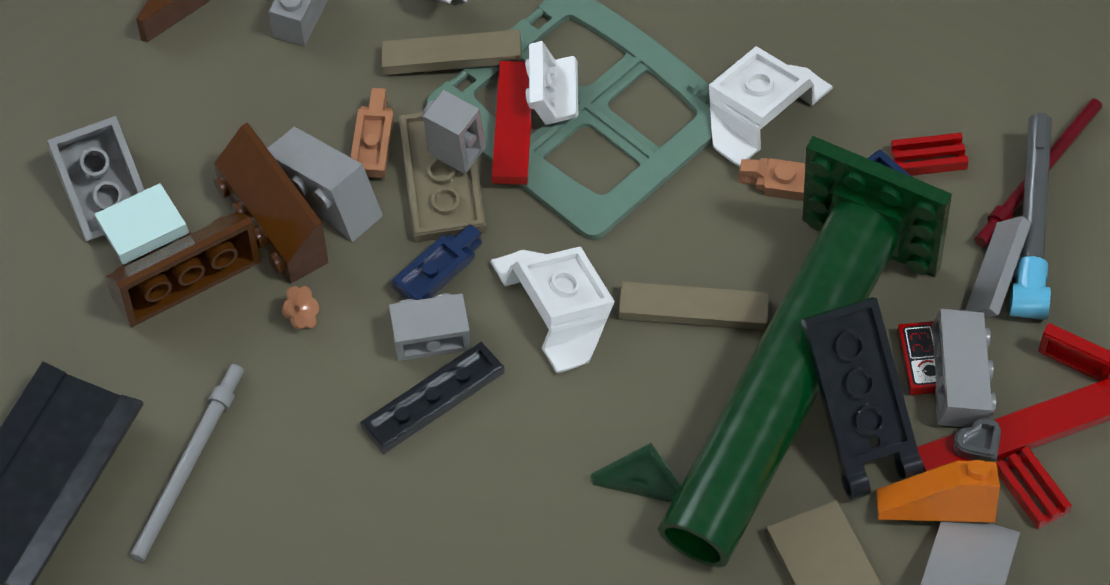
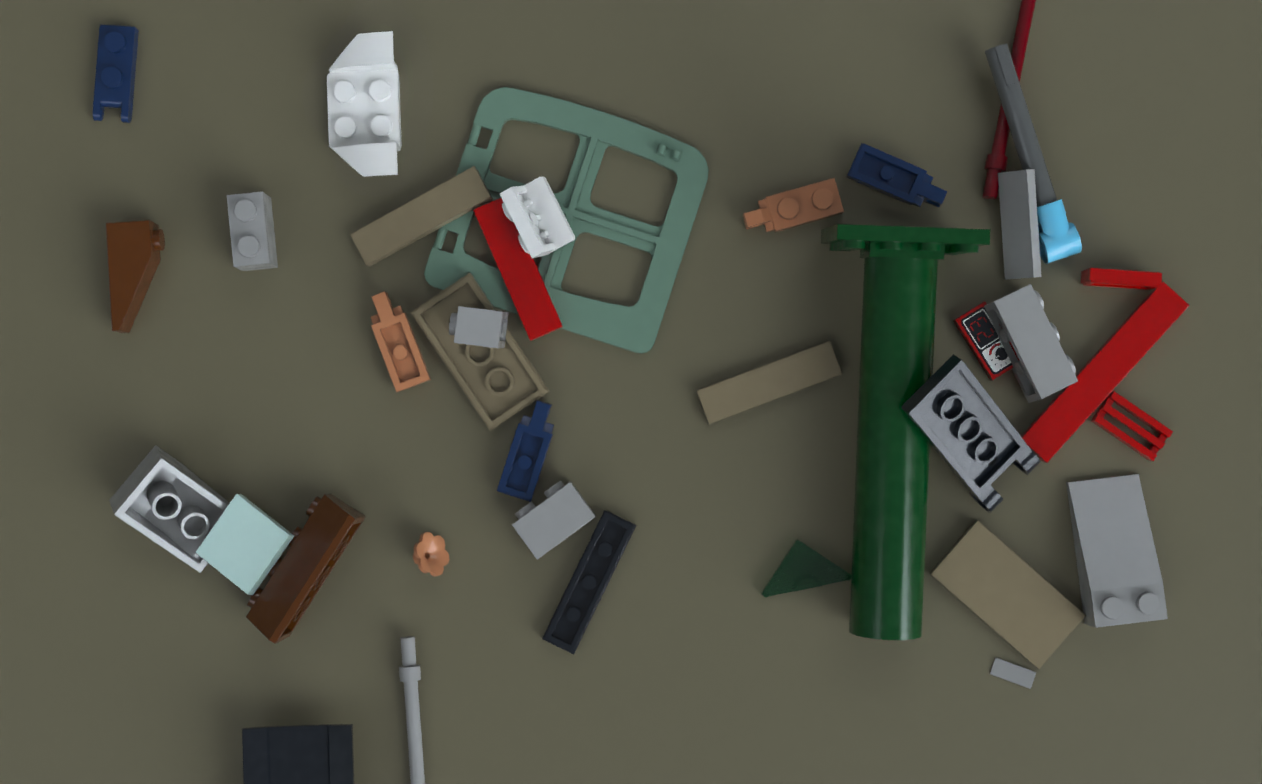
camera: 30 degrees left, 30 degrees up
reddish brown slope [213,122,328,283] -> none
light grey wedge [267,126,383,242] -> none
white piece [490,246,615,374] -> none
white piece [709,46,833,167] -> none
orange slope [876,460,1000,523] -> none
red tile [890,132,969,176] -> none
dark grey tile [953,418,1001,462] -> none

